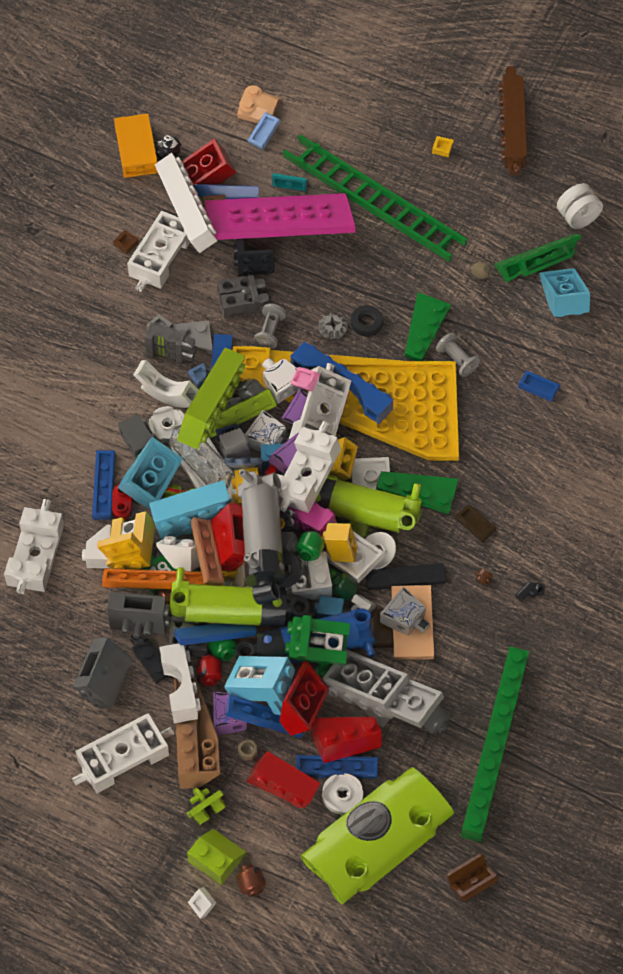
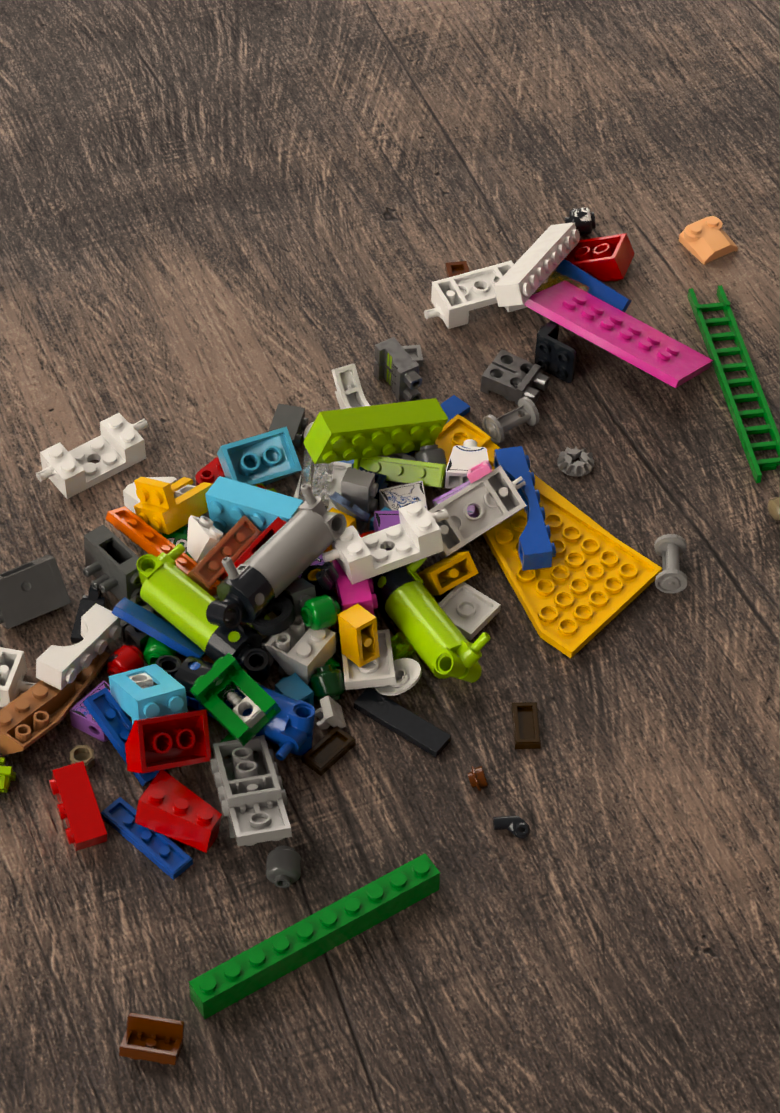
camera: 40 degrees right, 10 degrees down
blue tile [92,450,116,520] -> none
light orange panel [114,113,158,178] -> none
light grey wing [173,321,213,354] -> none
light blue tile [247,112,281,150] -> none
teal slope [272,173,309,191] -> none
lime panel [300,767,454,904] -> none
white plate [322,773,363,816] -> none
black tyre [350,305,383,337] -> none
green wing [376,471,458,514] -> none
light grey torso [380,587,430,635] -> none
light nougat tile [391,585,434,660] -> none
green wing [405,292,451,361] -> none
blue tile [518,370,560,402] -> none

